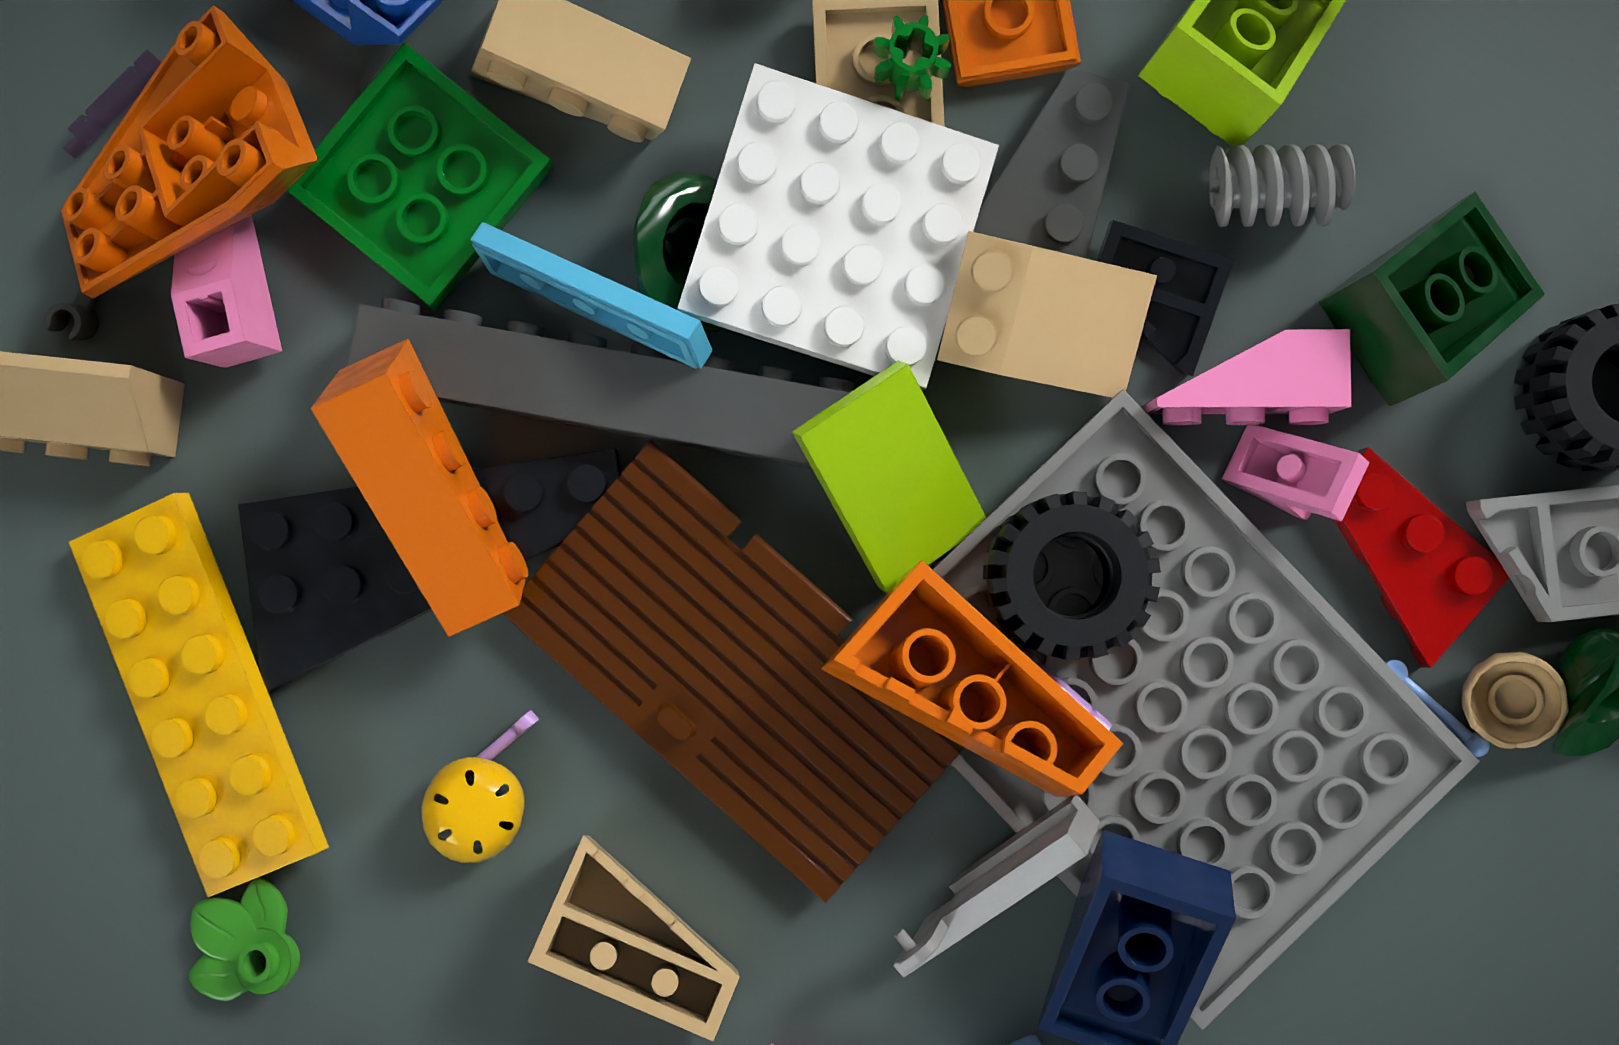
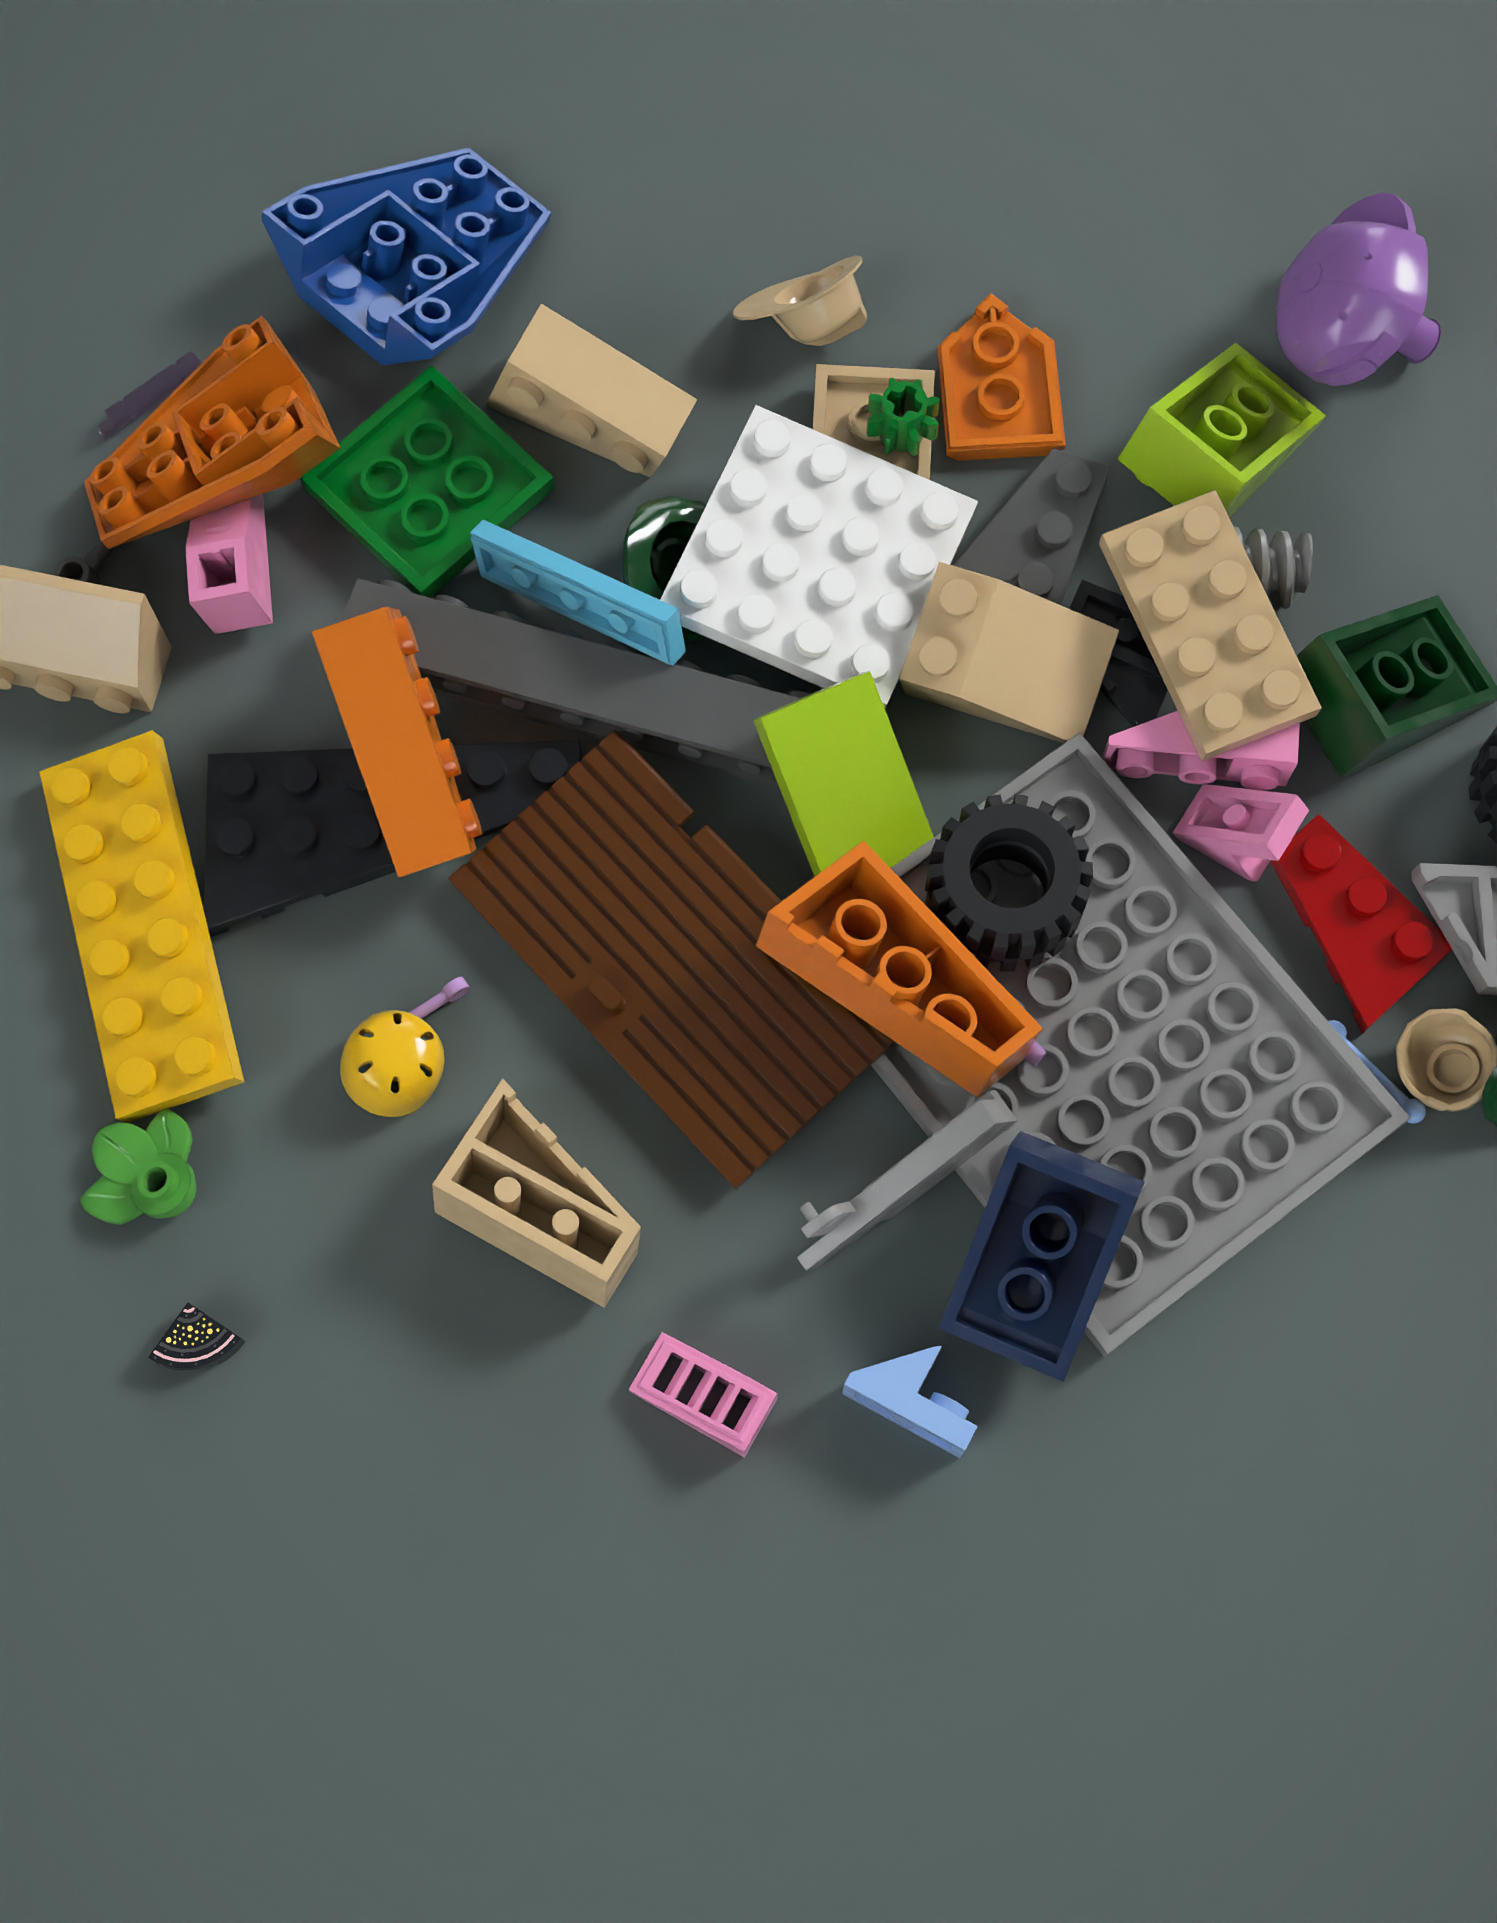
camera: 10 degrees right, 15 degrees down
none -> tan plate [1099,490,1322,762]

